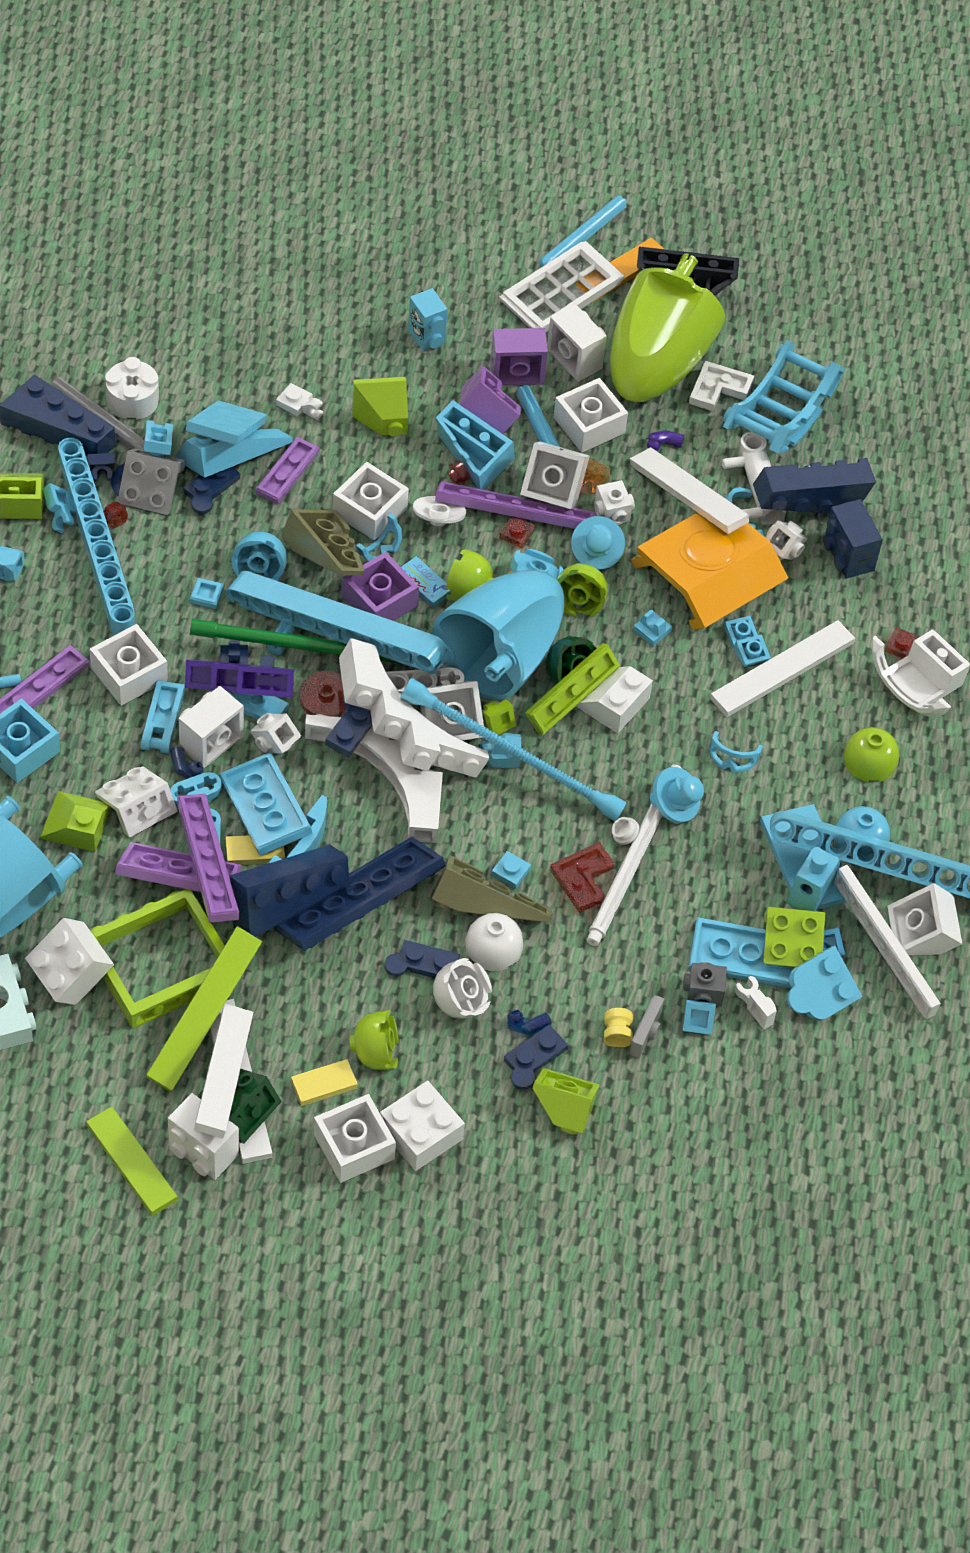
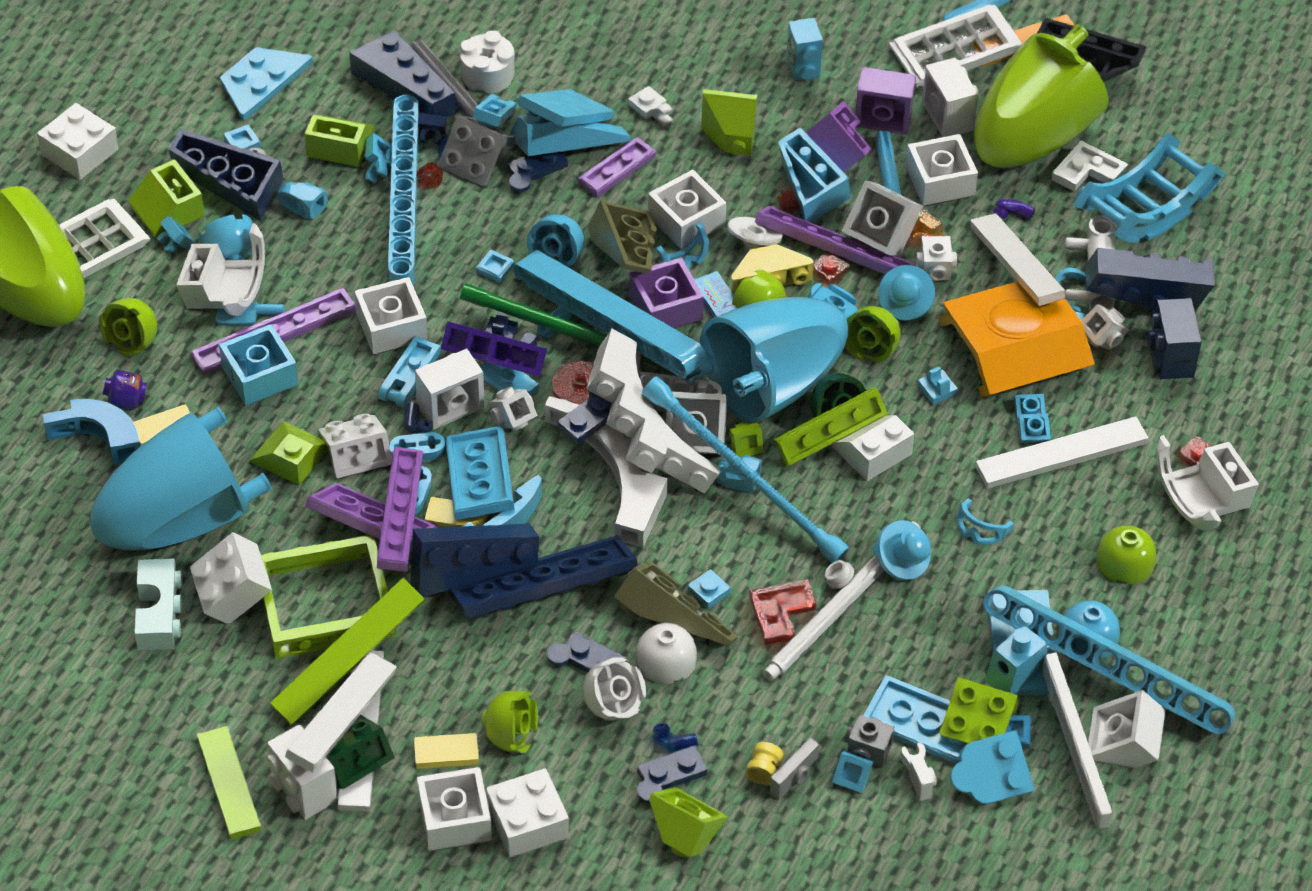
camera: 20 degrees right, 5 degrees down
none -> light yellow slope [731,244,814,295]

